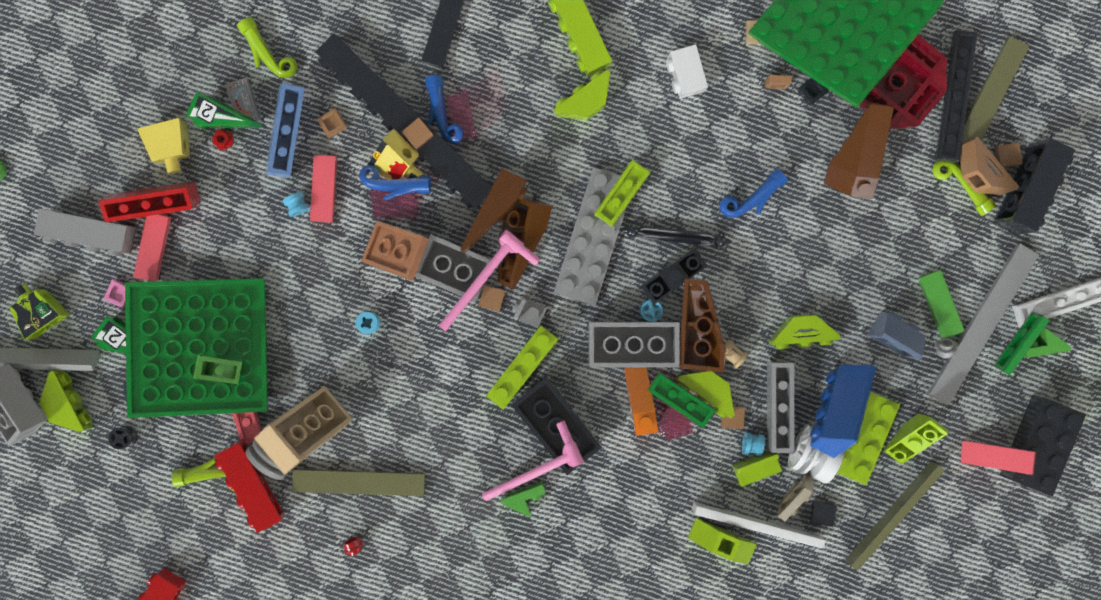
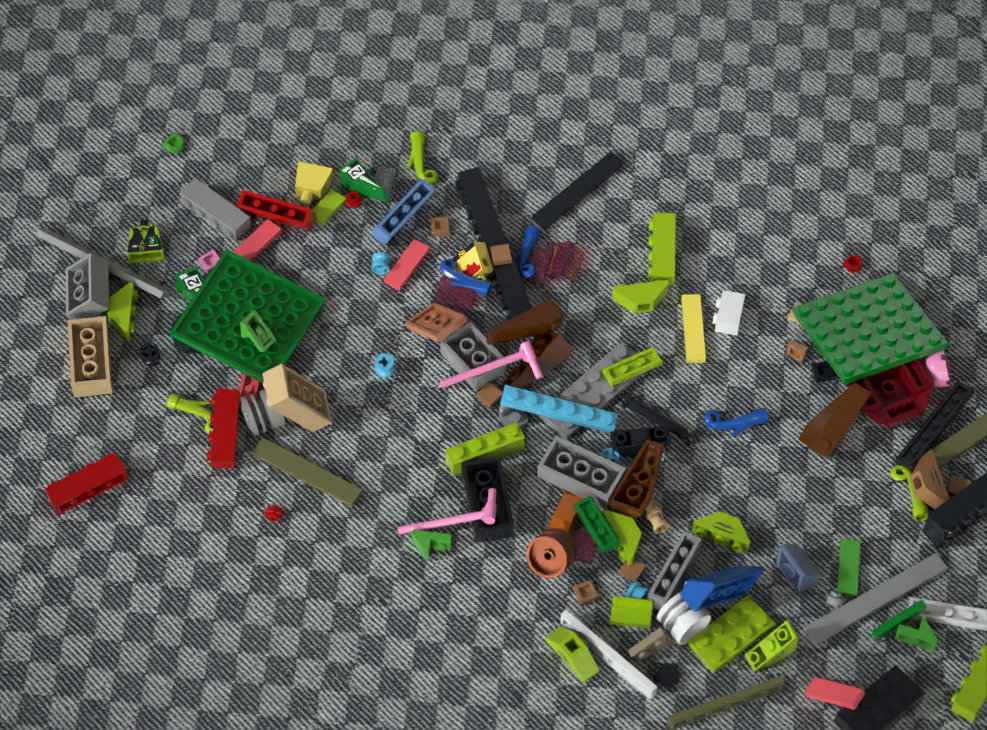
camera: 25 degrees right, 30 degrees down
none -> tan brick [67,316,113,398]
none -> lime tile [312,189,346,226]
none -> medium azure plate [500,385,618,433]
none -> copper wheel [526,528,577,579]
none -> clear pink panel [548,240,584,283]
none -> medium nougat tile [573,580,599,606]
none -> light yellow tile [681,294,706,363]
none -> bright pink cylinder [923,350,952,387]

